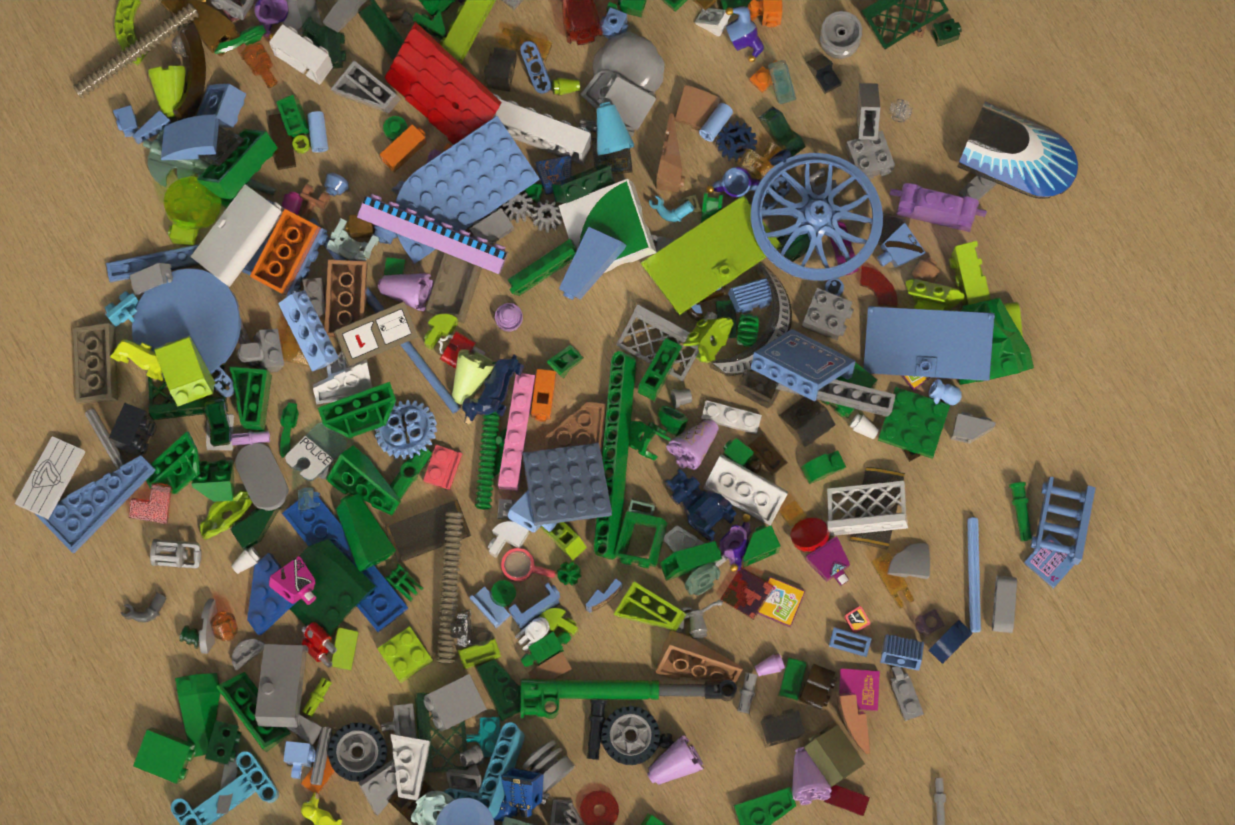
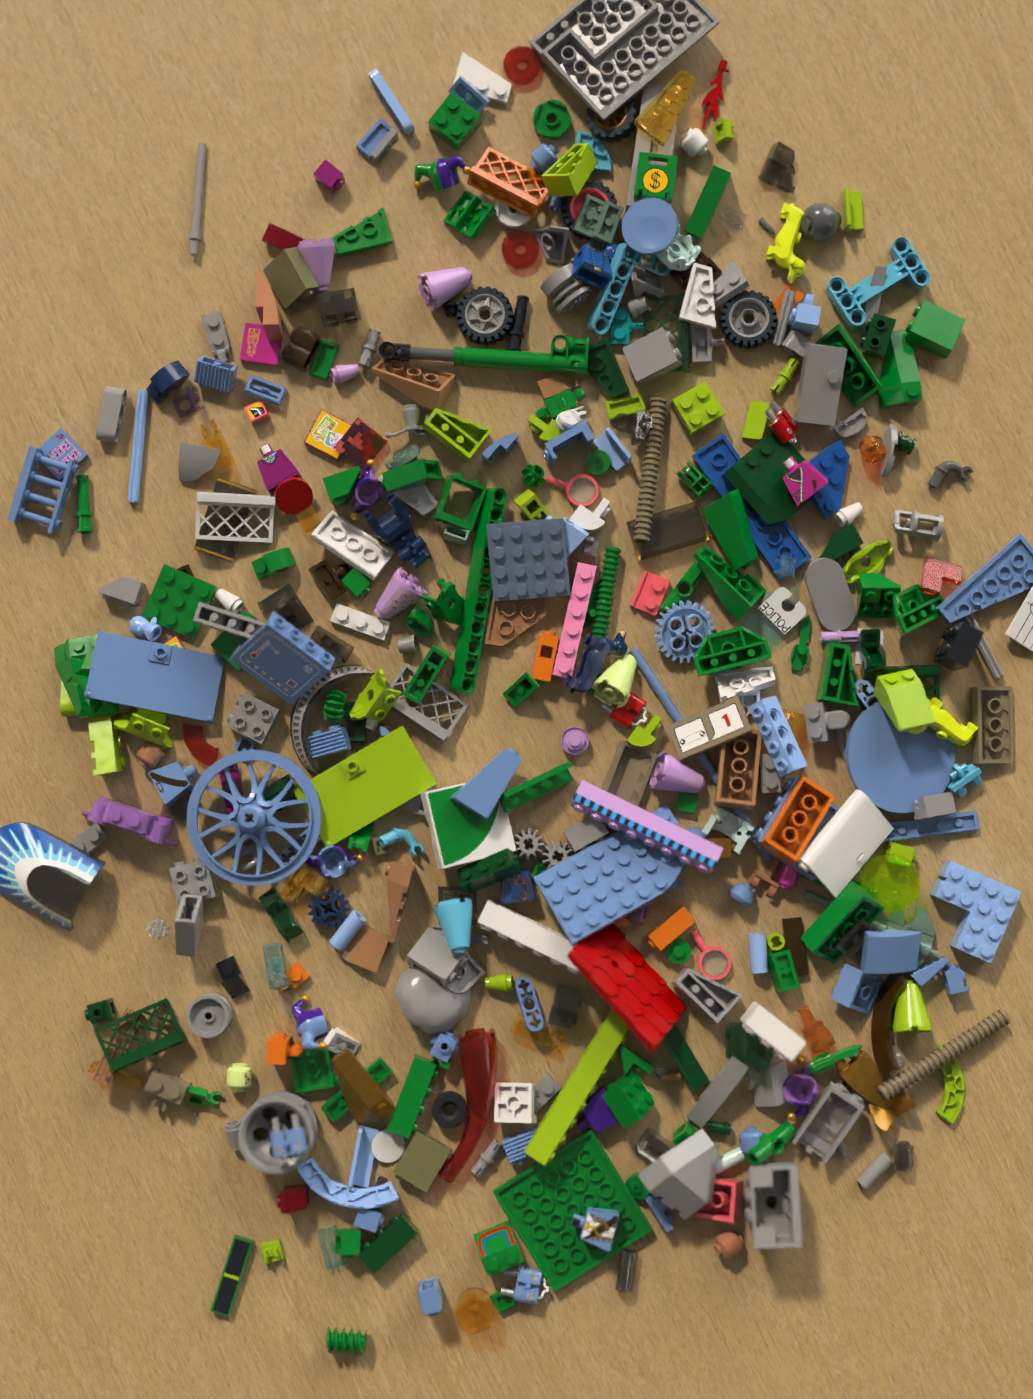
camera: 175 degrees left, 10 degrees up
dark blue tile [769,149,792,166] -> none
none -> piece [690,929,731,980]
none -> light blue piece [930,860,1022,963]

